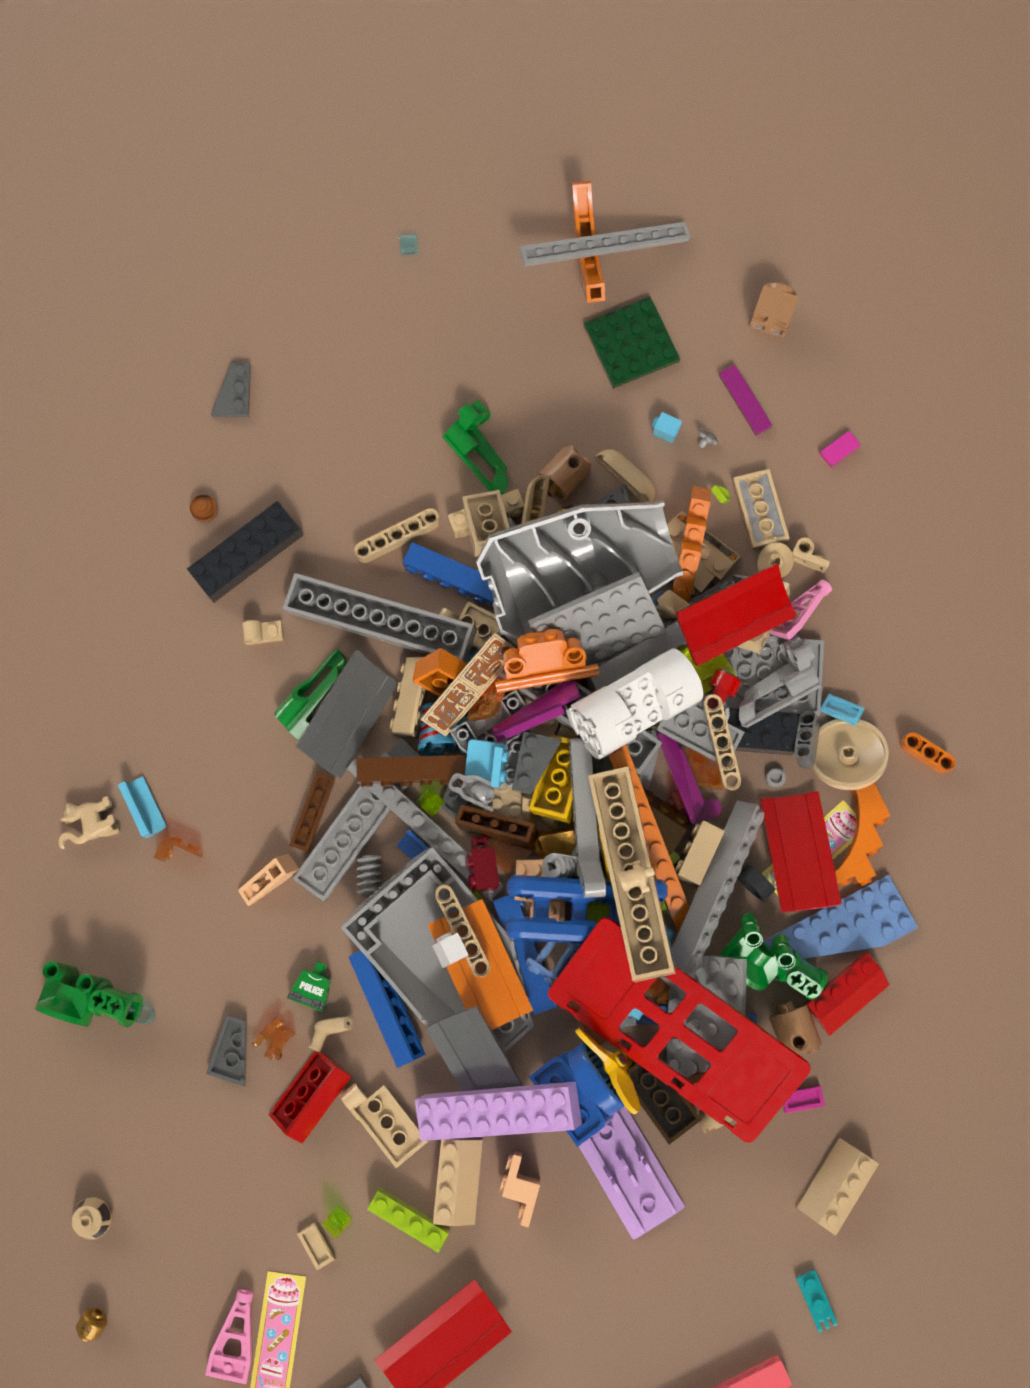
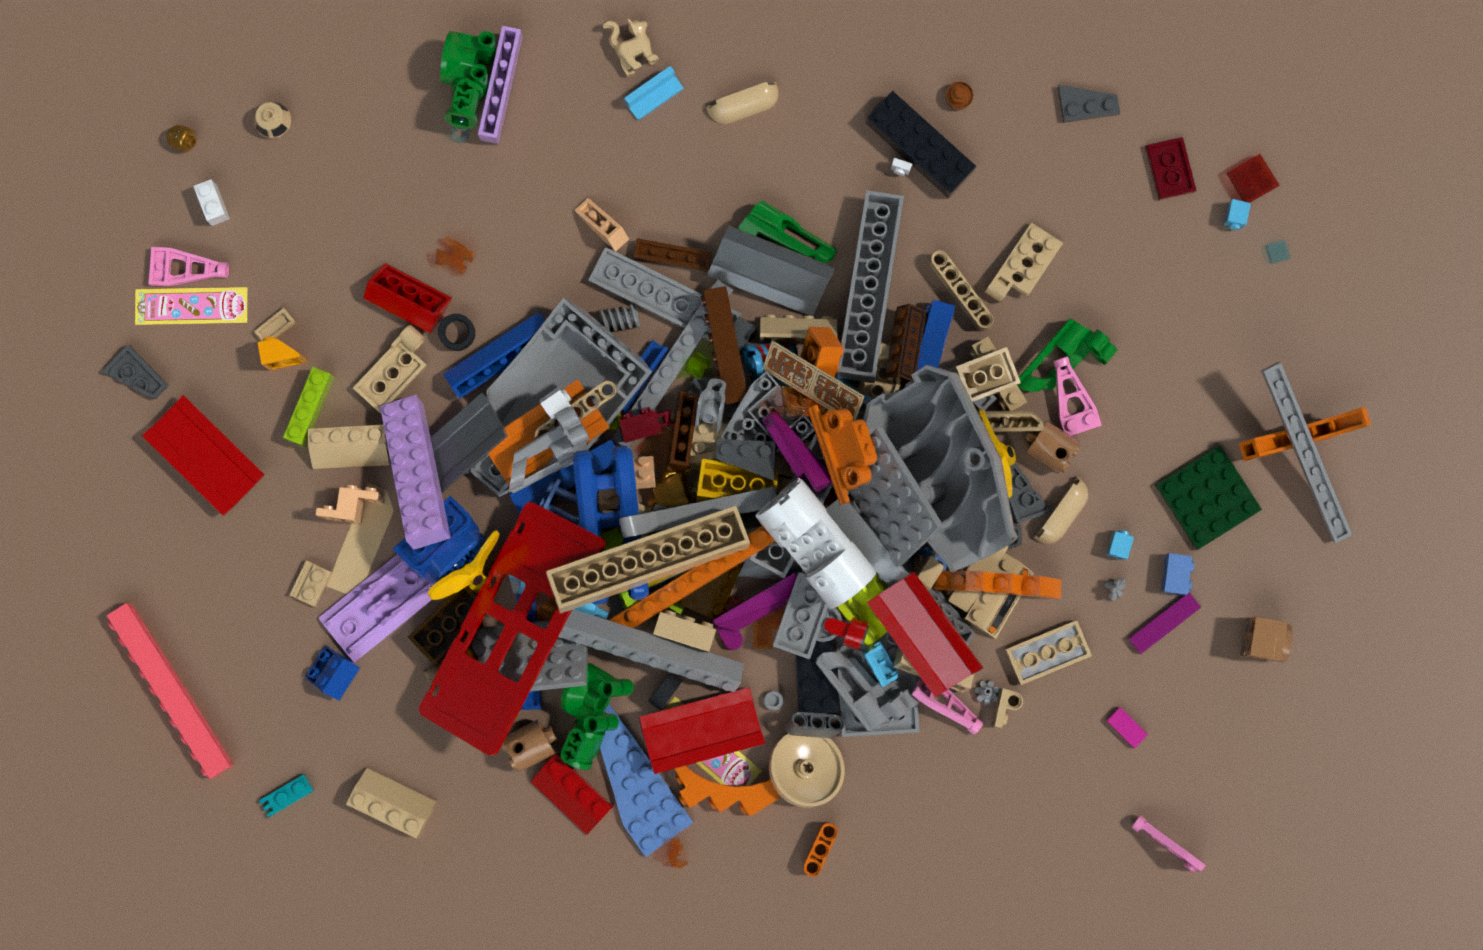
camera: 75 degrees right, 5 degrees up
clear orange bracket [154,835,203,862] -> none
dark grey wing [206,1015,247,1086] -> none
tan plate [242,620,284,645] -> none
green torso [287,961,332,1012] -> none
tan arm [308,1017,353,1052] -> none
clear neon green bracket [321,1206,352,1239] -> none
medium azure bracket [465,739,509,787] -> none
light grey piece [542,853,579,879] -> none
tan piece [618,860,656,893] -> none
tan beam [702,694,741,790] -> none
lime tile [711,485,732,504] -> none
tan dish [757,542,794,578] -> none
dark pink tile [783,1085,825,1113] -> none
medium azure tile [821,693,864,726] -> none
none -> white brick [193,179,230,226]
none -> light orange slope [257,337,307,370]
none -> tan plate [290,560,333,607]
none -> blue slope [305,645,360,701]
none -> tan sticker [327,483,394,594]
none -> black tyre [438,314,475,351]
none -> lavender brick [478,26,523,144]
none -> light grey panel [509,406,590,493]
none -> clear orange bracket [668,838,688,869]
none -> tan brick [706,82,779,124]
none -> medium azure hinge [861,640,898,687]
none -> reddish brown brick [885,304,926,385]
none -> white plate [891,158,912,176]
none -> light grey plant [974,680,1000,705]
none -> tan hinge [985,222,1063,303]
none -> bright pink plate [1053,356,1102,436]
none -> bright pink plate [1131,815,1206,872]
none -> dark red tile [1145,137,1197,200]
none -> medium blue brick [1161,553,1194,596]
none -> medium azure brick [1223,199,1251,230]
none -> clear red plate [1227,154,1280,203]

